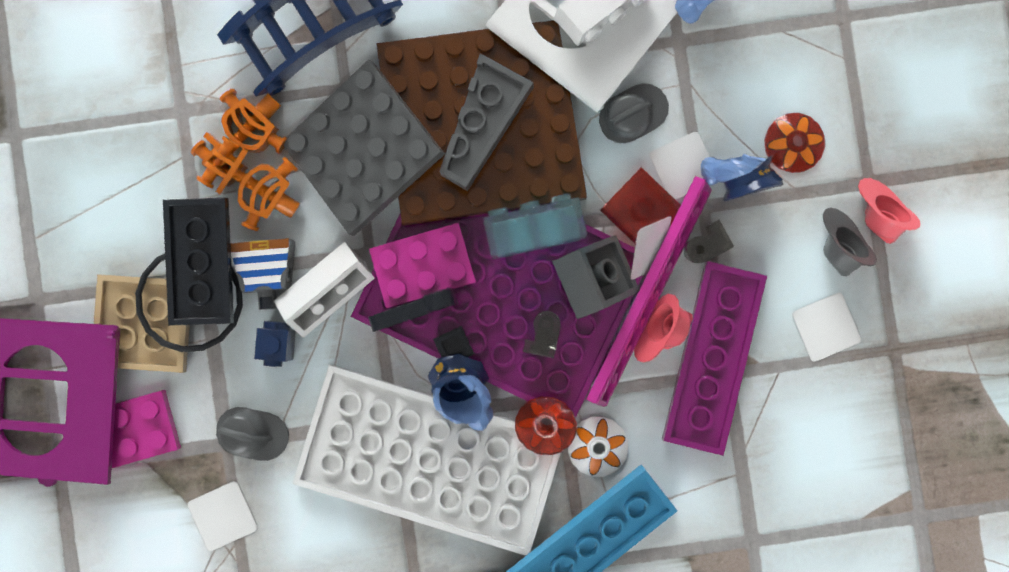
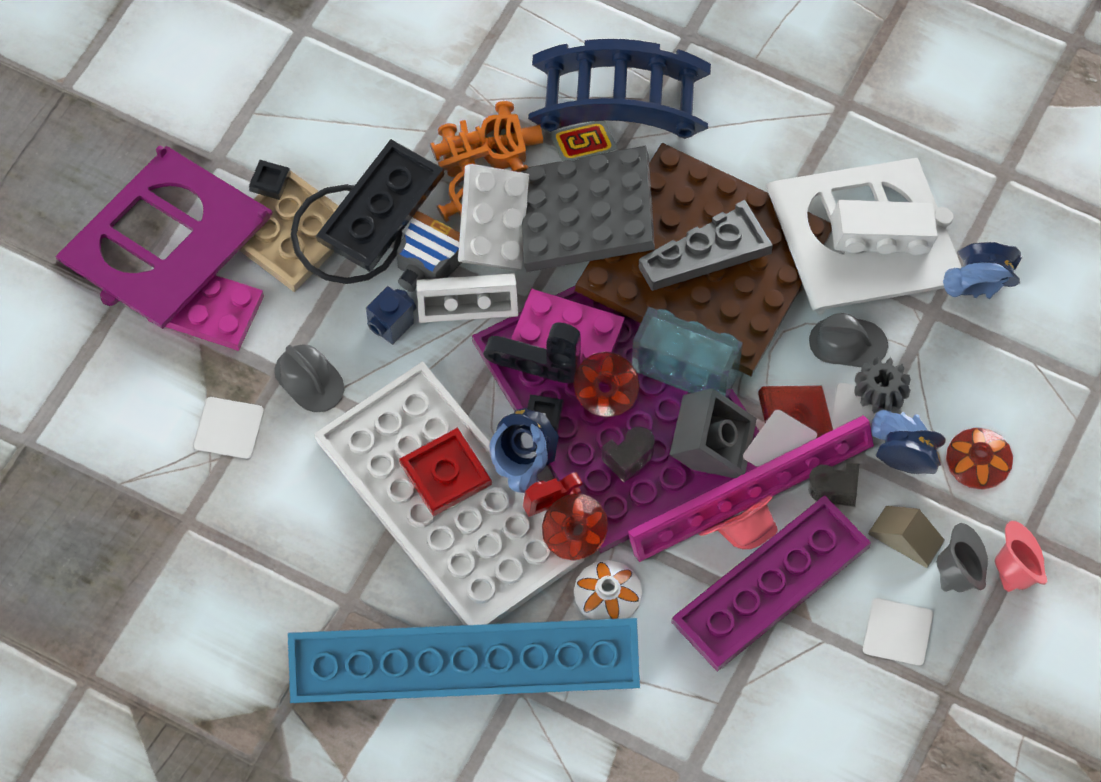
camera: 30 degrees right, 25 degrees down
none -> black tile [249,160,291,200]
none -> red tile [399,427,492,517]
none -> white plate [458,164,529,271]
none -> red plate [523,472,583,517]
none -> sticker [550,121,617,162]
none -> clear red dish [573,351,640,418]
none -> dark grey gear [854,357,911,413]
none -> dark tan slope [868,506,945,568]

